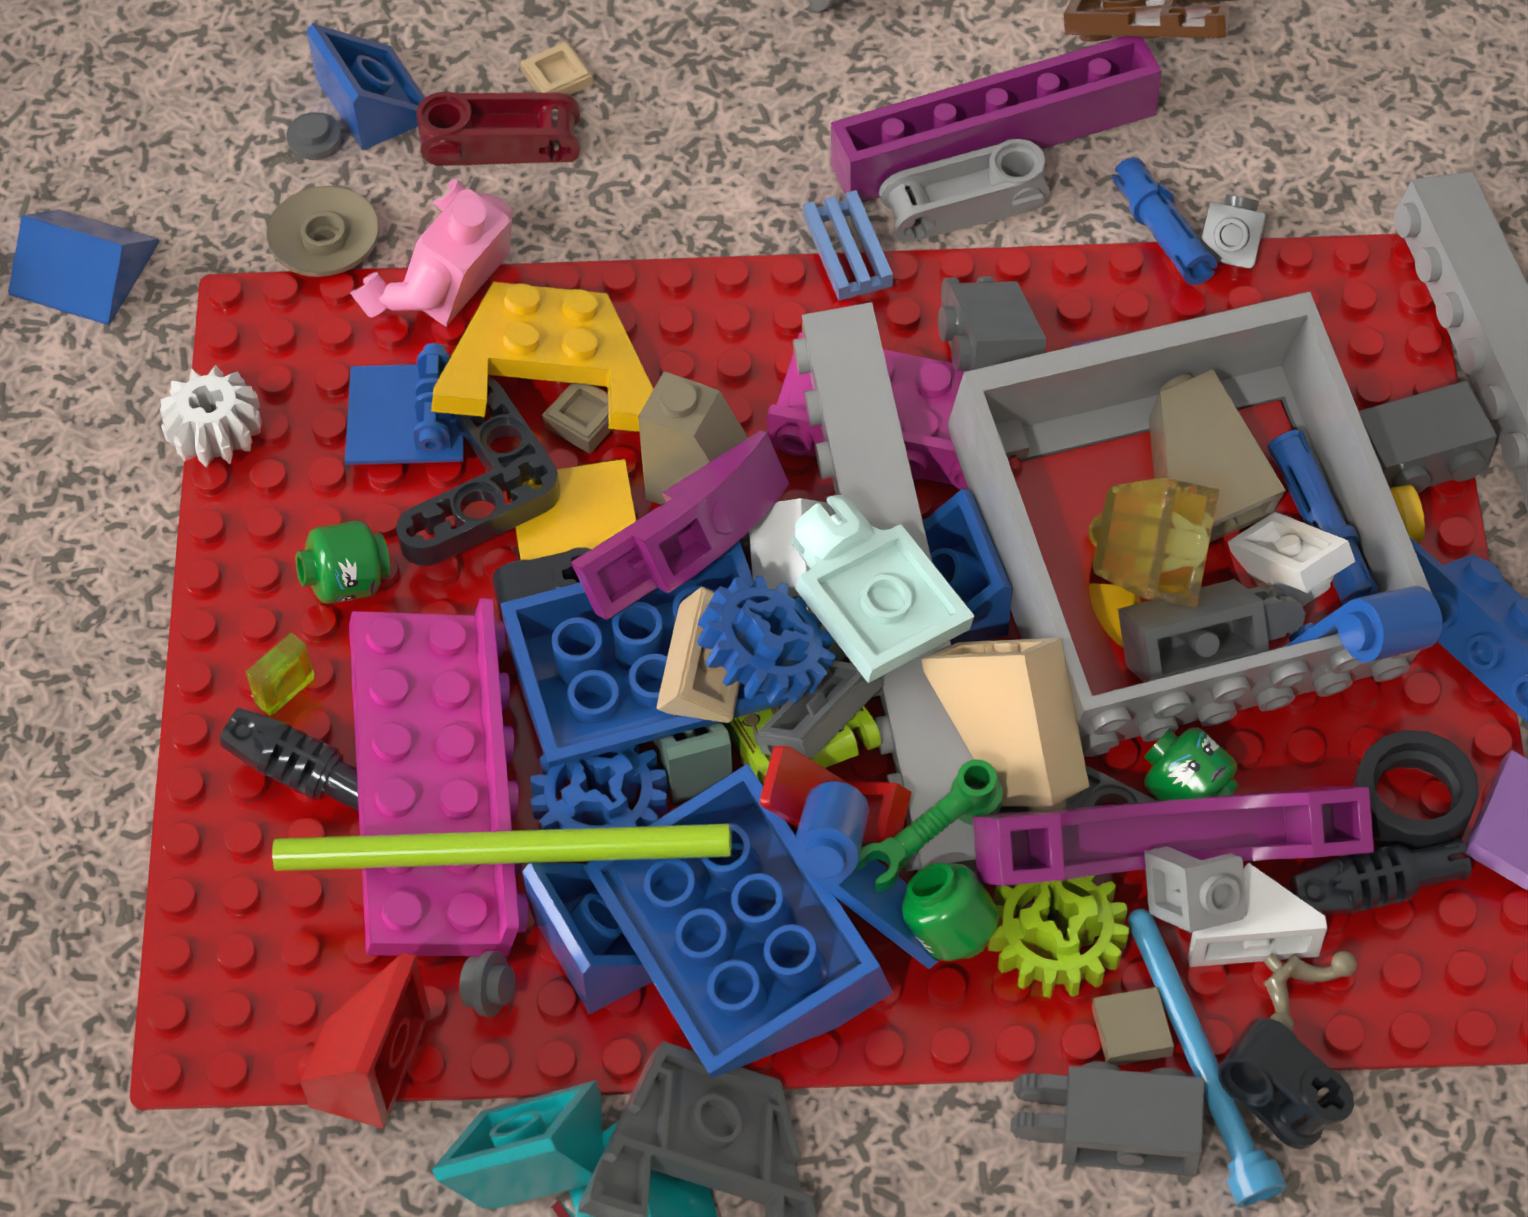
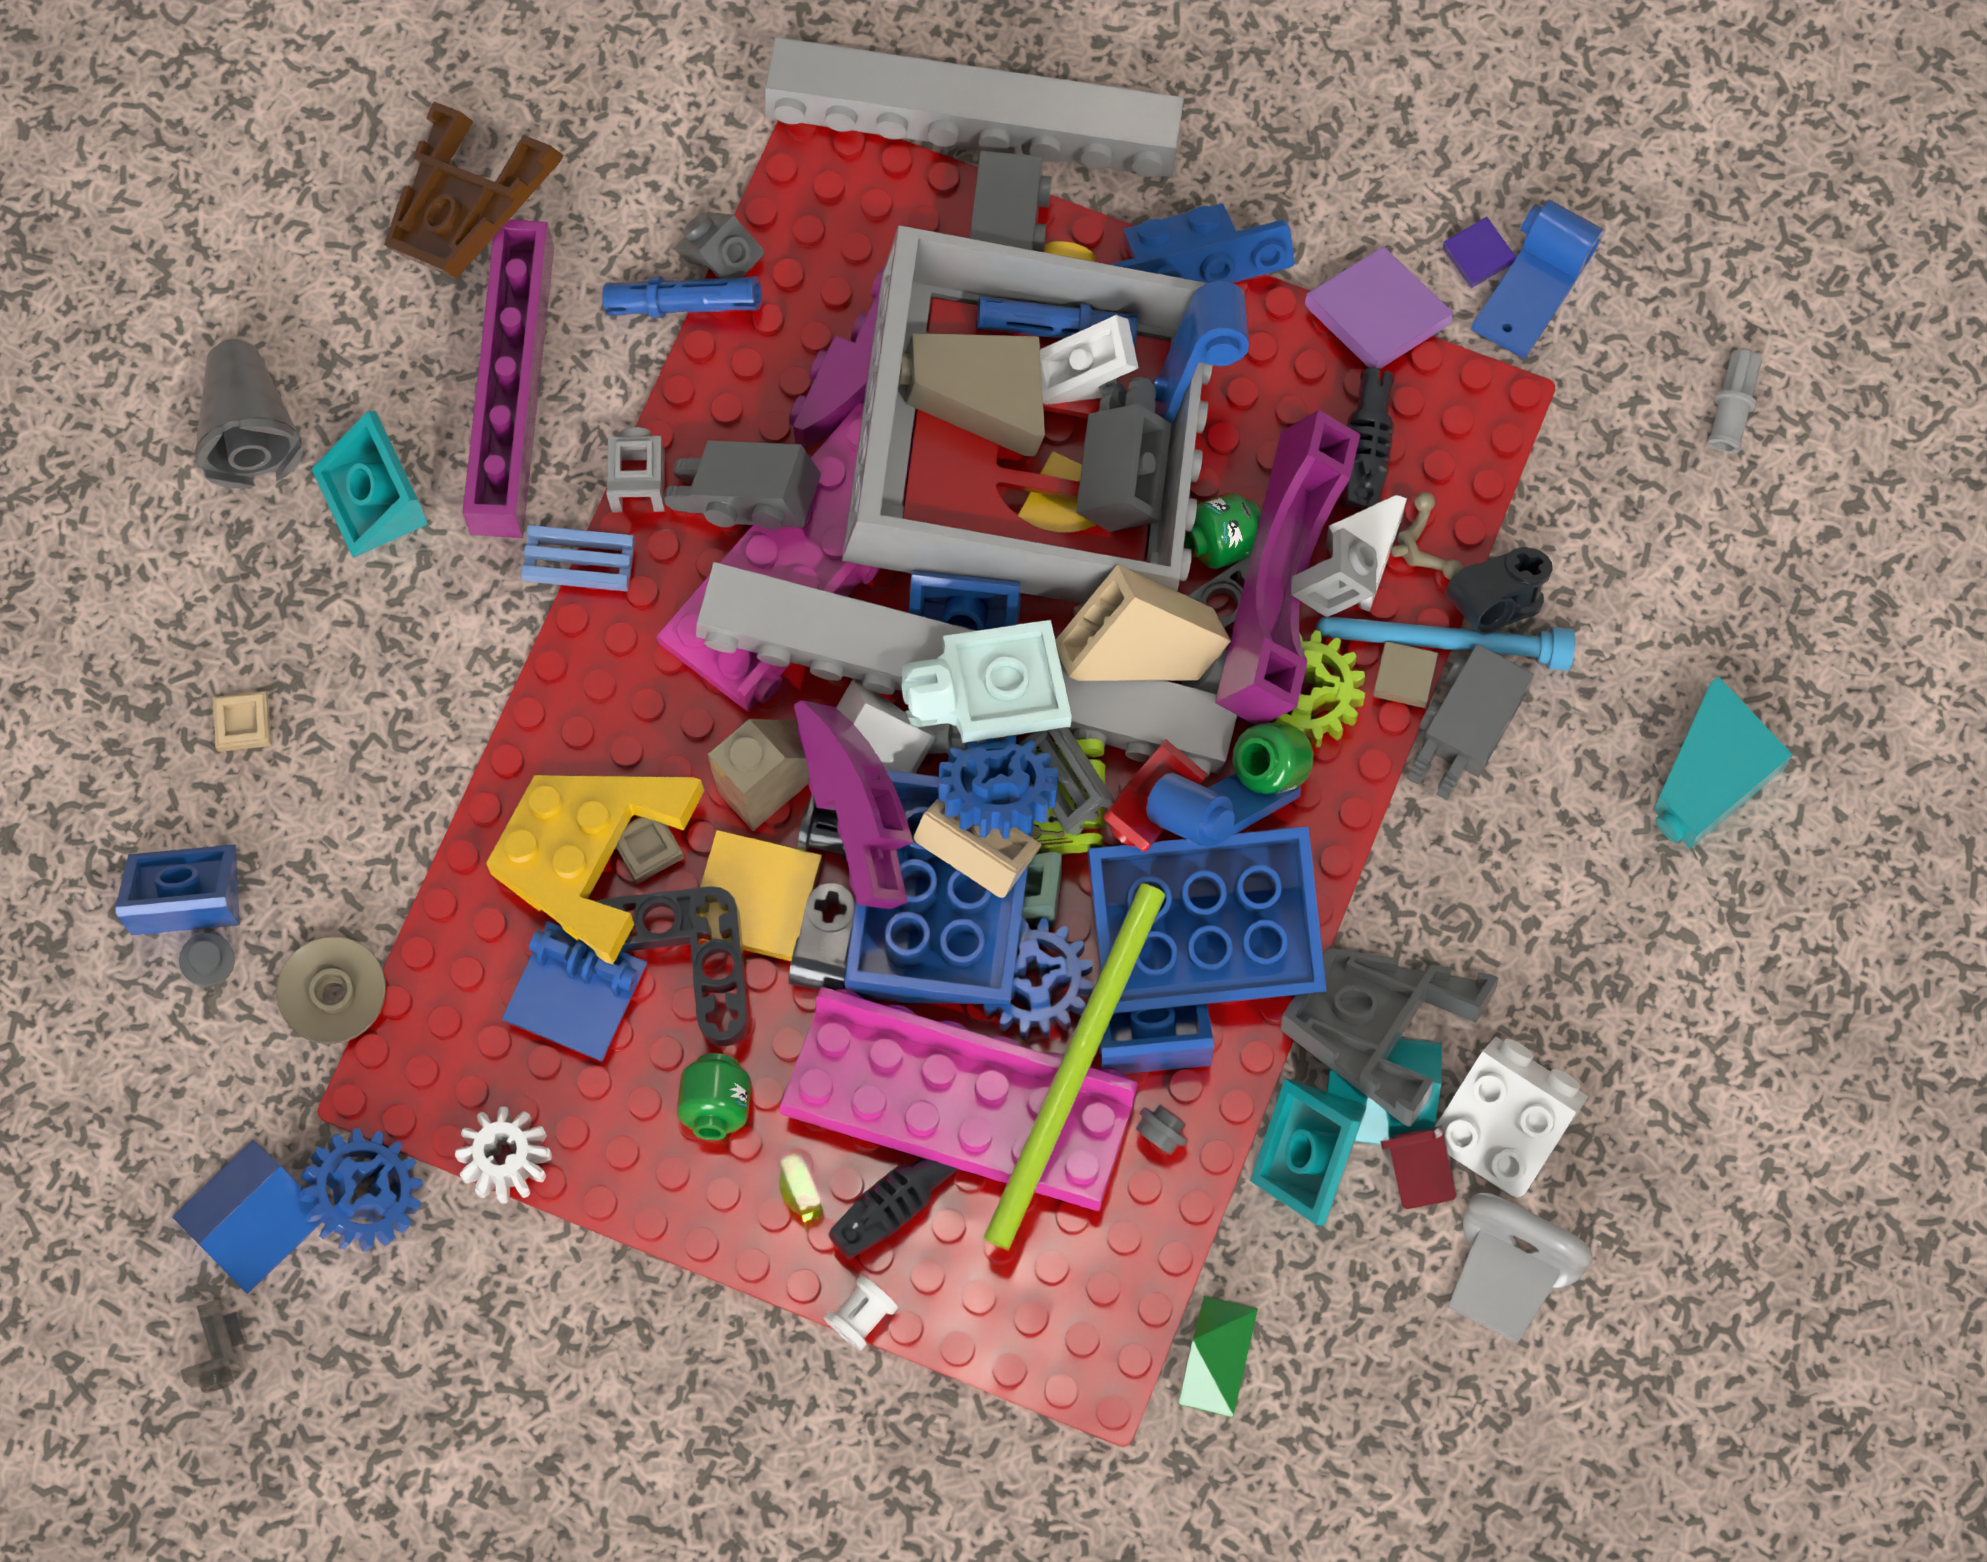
camera: 65 degrees left, 15 degrees up
red slope [297,952,430,1129] -> none
bright pink torso [350,179,513,327] -> none
dark red piece [416,91,581,166] -> none
green brick [856,759,1003,892] -> none
light grey piece [879,139,1050,244] -> none
clear yellow torso [1089,478,1219,608] -> none
black tyre [1353,730,1478,851] -> none
none -> blue gear [299,1128,423,1252]
none -> teal slope [311,411,428,558]
none -> light grey window [607,427,665,513]
none -> white bush [824,1275,898,1351]
none -> green slope [1178,1296,1258,1418]

